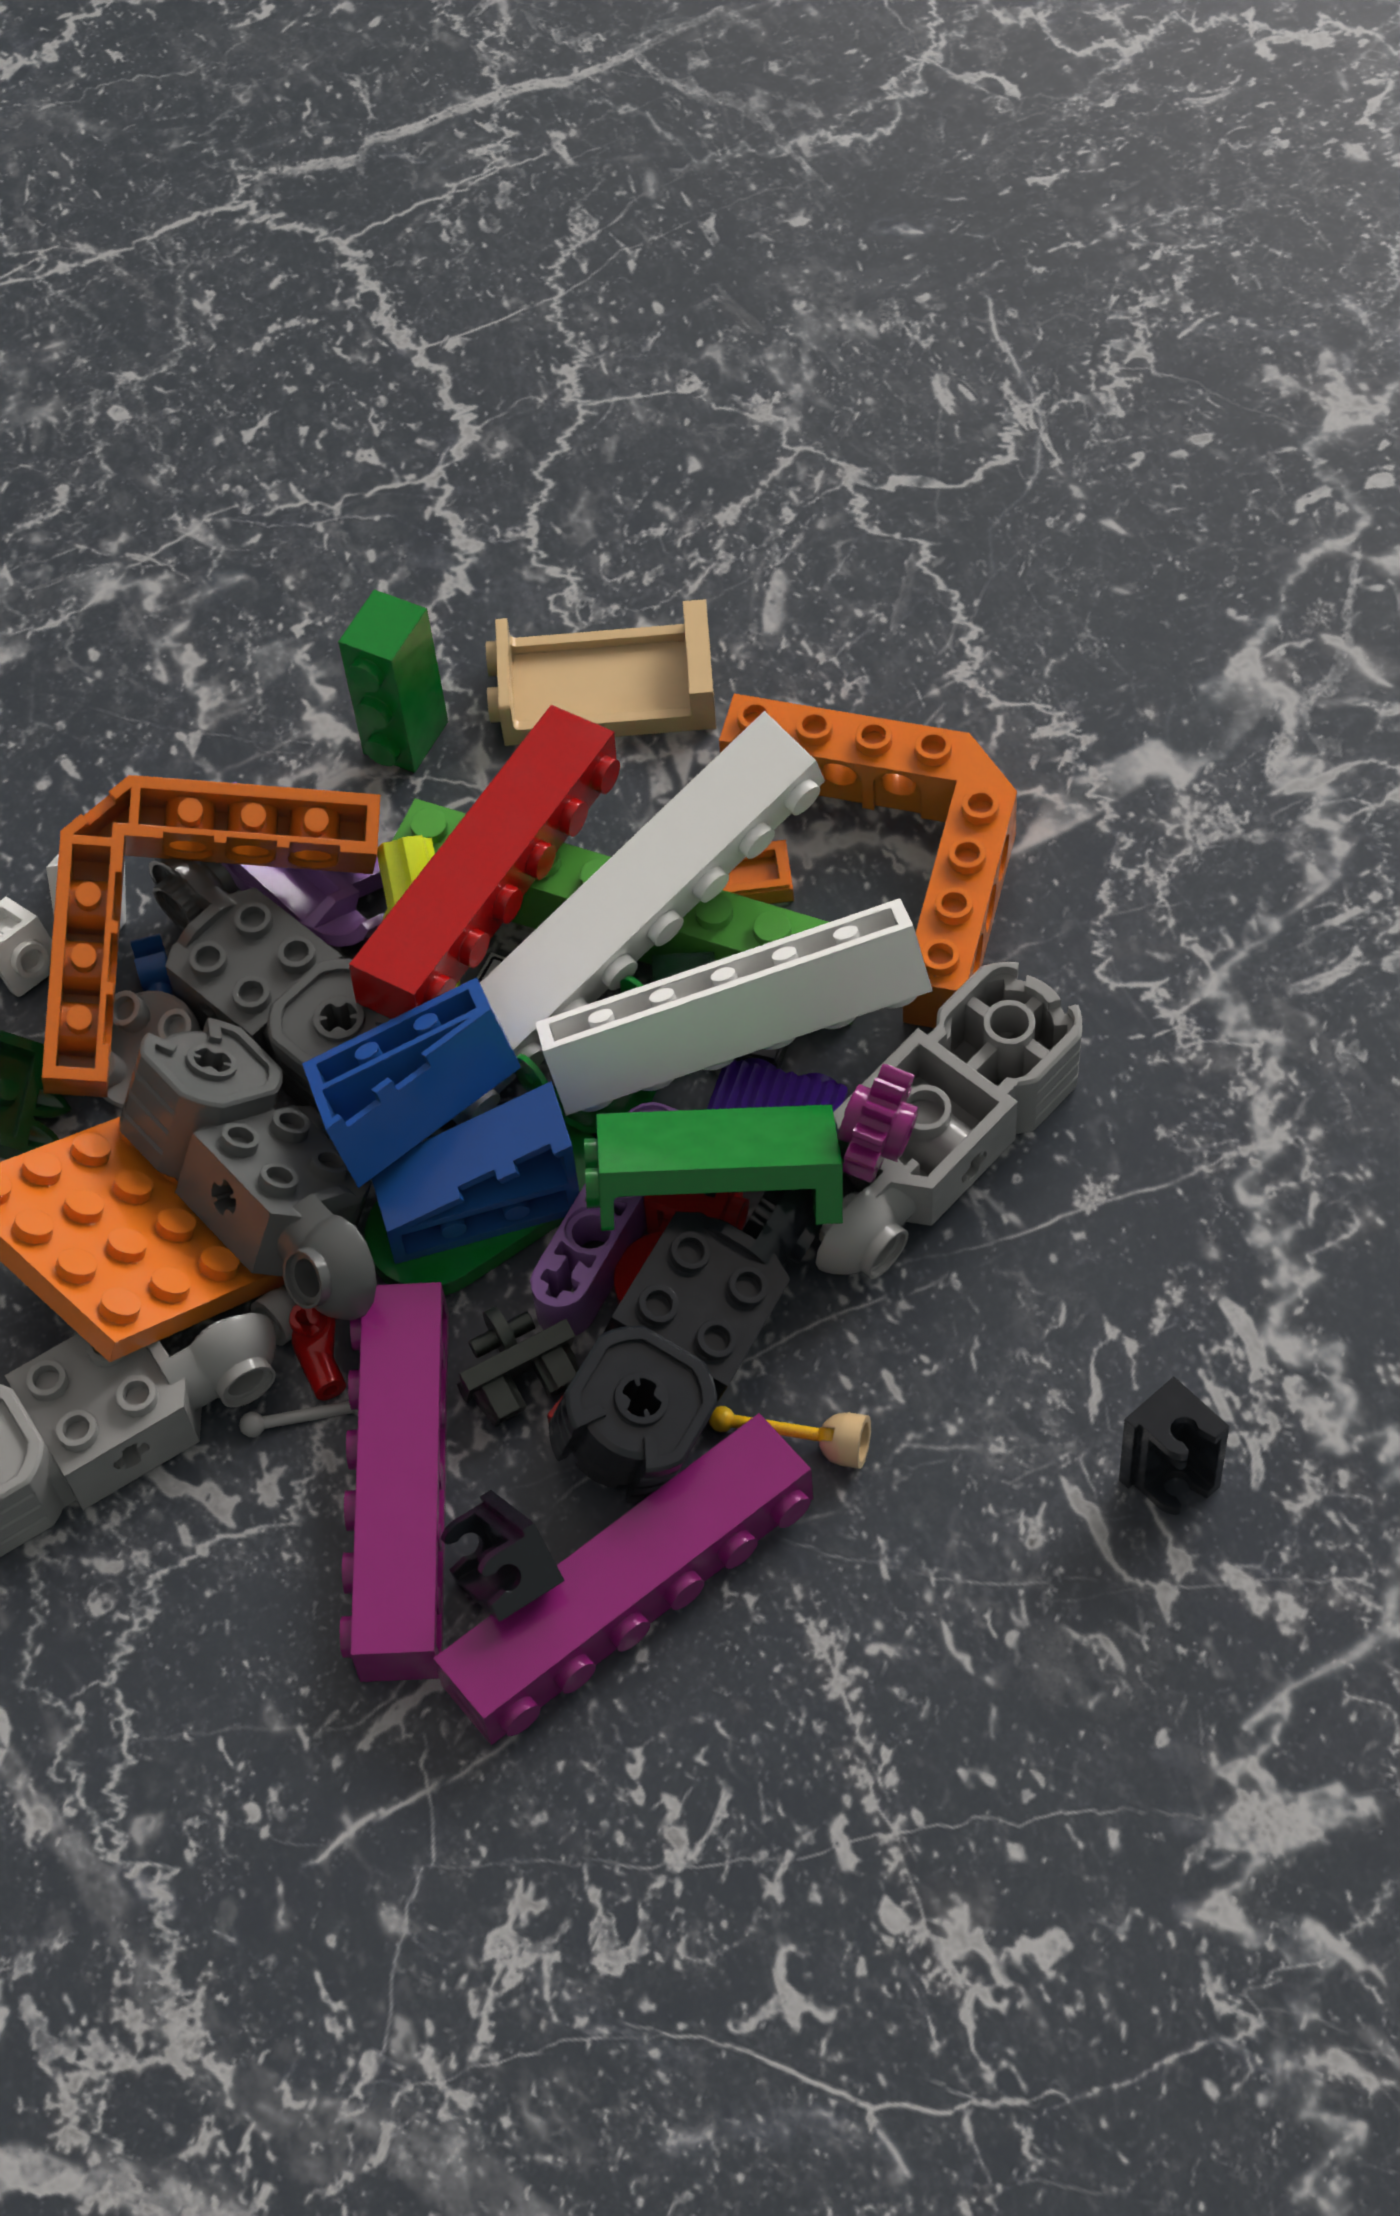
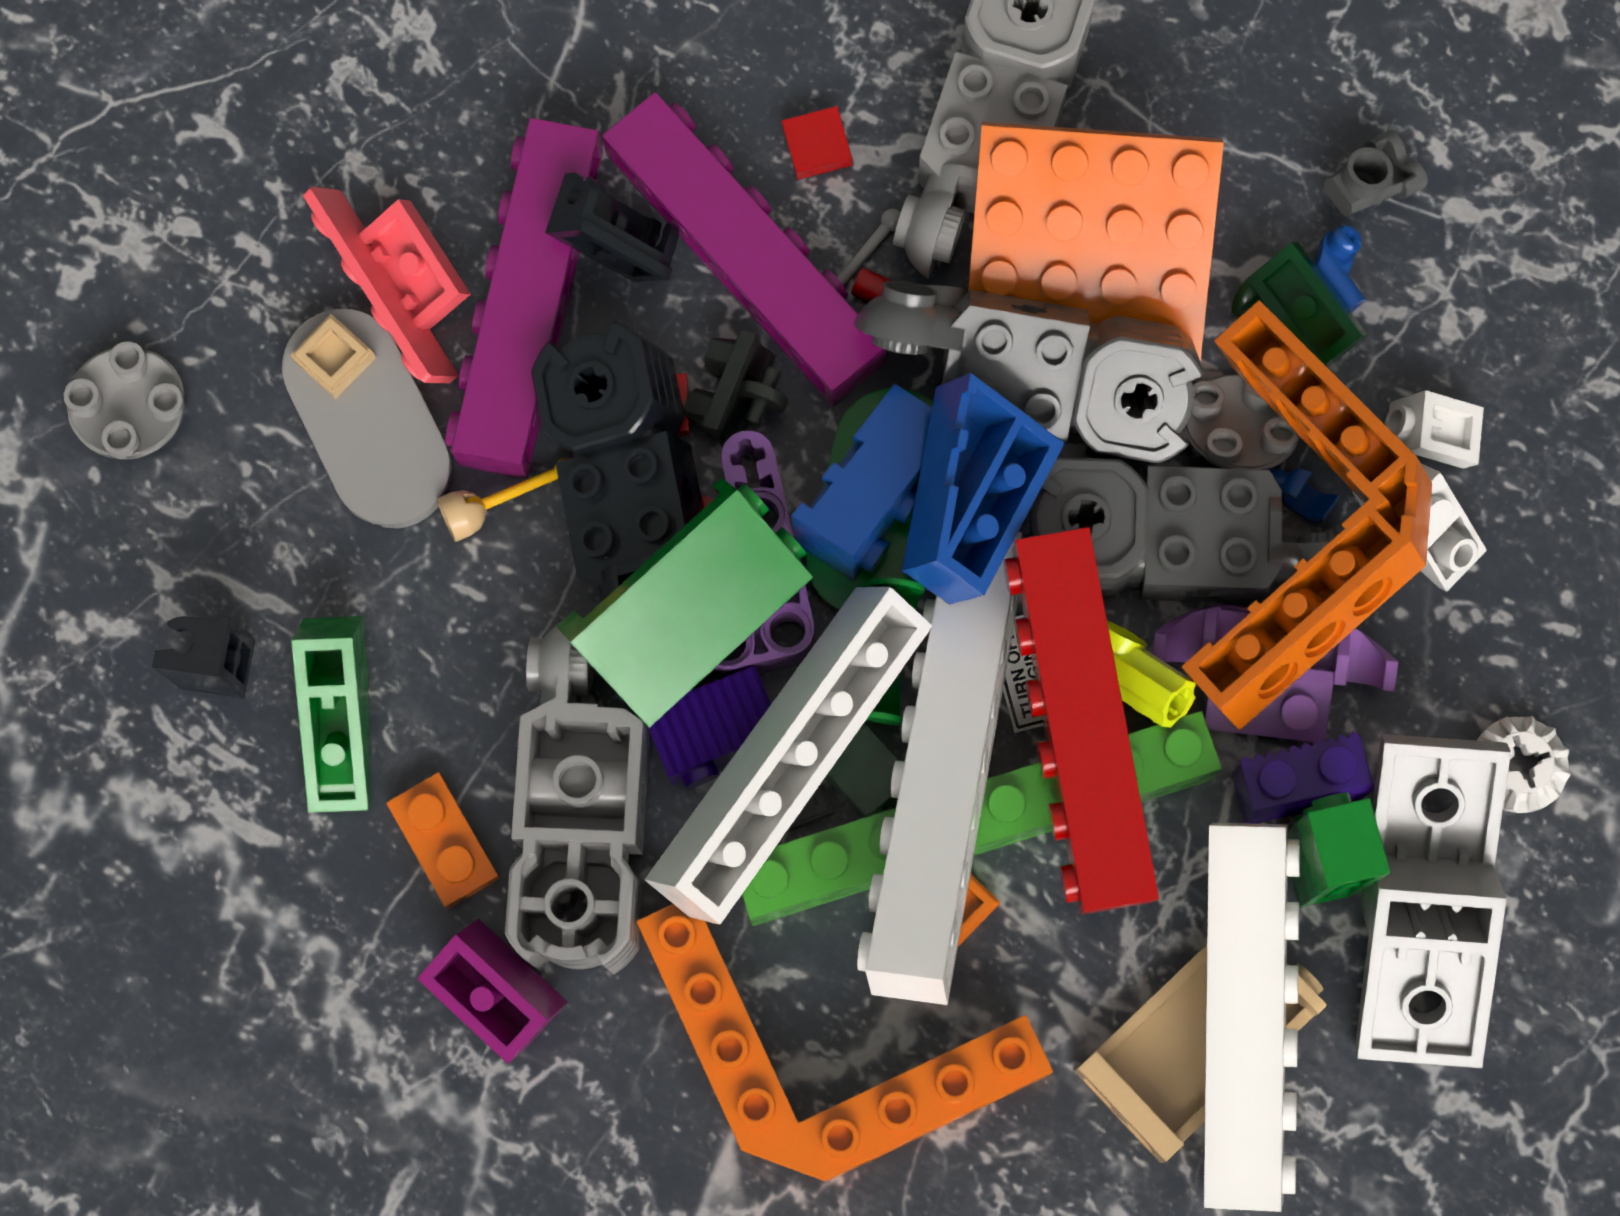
camera: 140 degrees right, 20 degrees up
magenta gear [837,1064,919,1183] -> none
none -> light grey dish [64,341,186,459]
none -> light grey tile [282,309,452,529]
none -> tan tile [290,314,376,400]
none -> green slope [291,616,370,813]
none -> coral bracket [303,187,471,383]
none -> orange plate [386,772,501,909]
none -> magenta brick [417,918,568,1064]
none -> red tile [781,106,853,180]
none -> white brick [1204,823,1300,1212]
none -> dark purple brick [1231,731,1374,824]
none -> bracket [1354,734,1511,1068]
none -> white gear [1477,716,1571,813]

